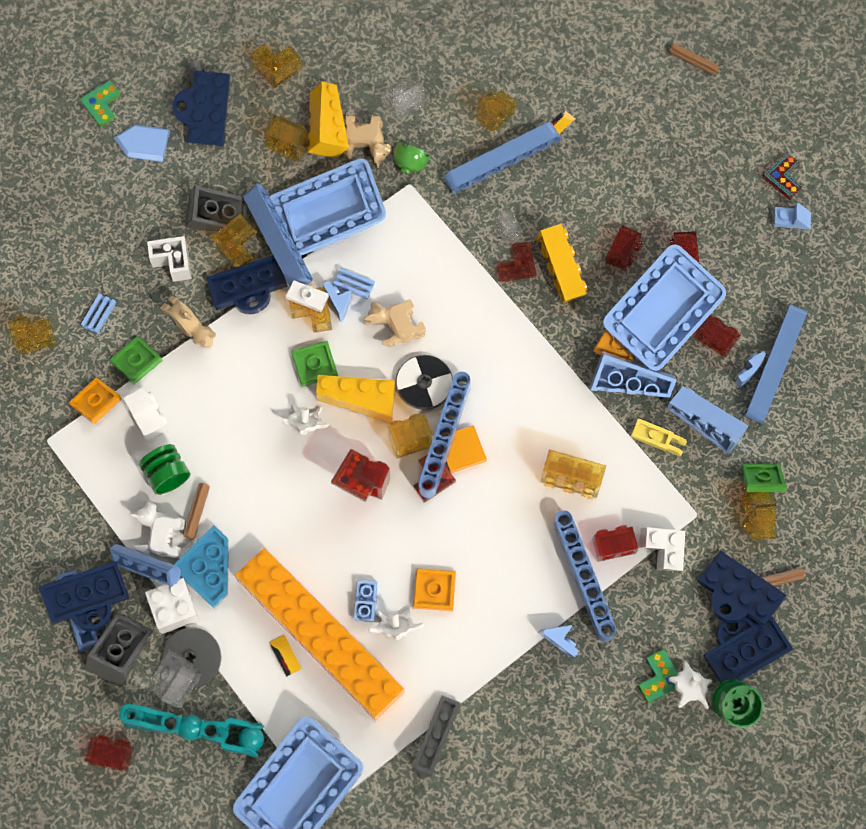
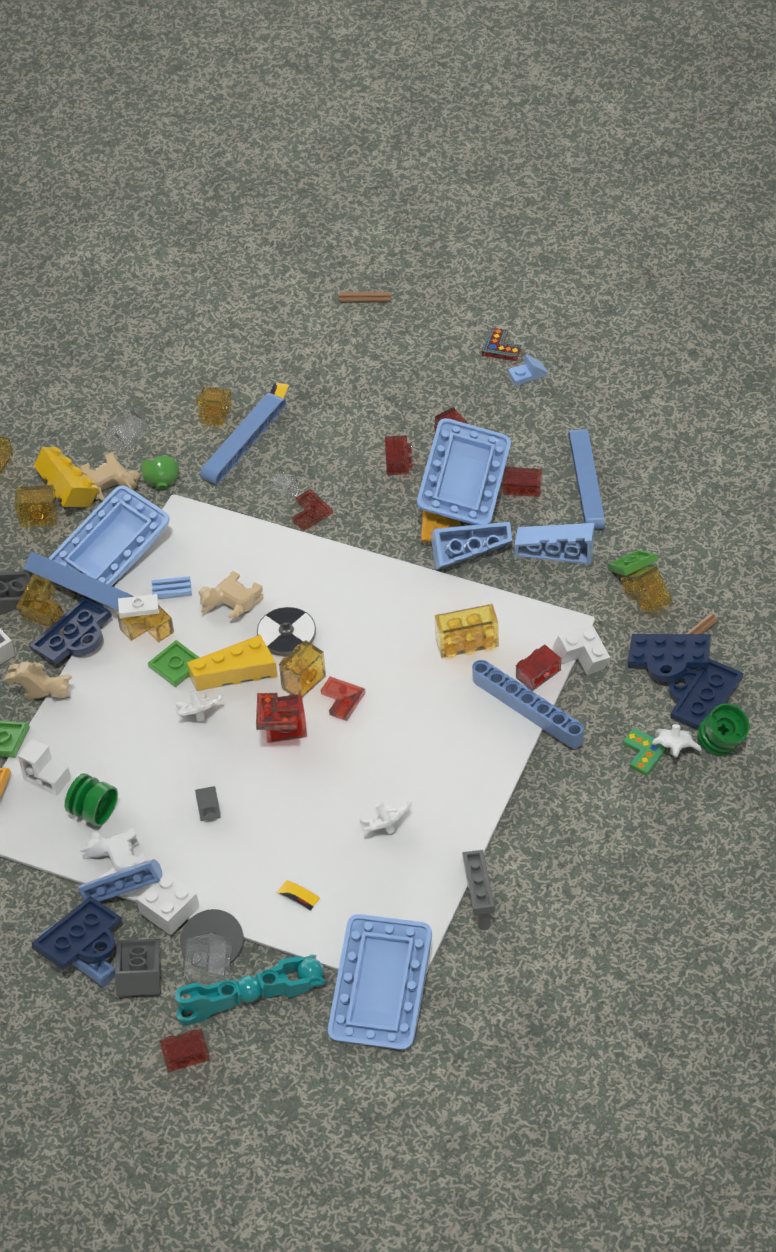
camera: 25 degrees left, 20 degrees down
dark azure plate [174,525,229,609] -> none
medium nougat axle [183,483,210,539] -> none
light orange brick [235,548,405,721] -> none
light blue slope [323,280,352,321] -> none
light blue slope [354,580,378,622] -> none
light orange tile [413,568,456,612] -> none
medium blue beam [419,371,471,498] -> none
light orange tile [441,425,487,474] -> none
yellow wedge [535,224,587,304] -> none
light blue slope [539,625,579,657] -> none
light yellow hinge [630,419,687,456] -> none
light blue slope [735,351,766,388] -> none
none -> dark grey brick [195,786,221,821]

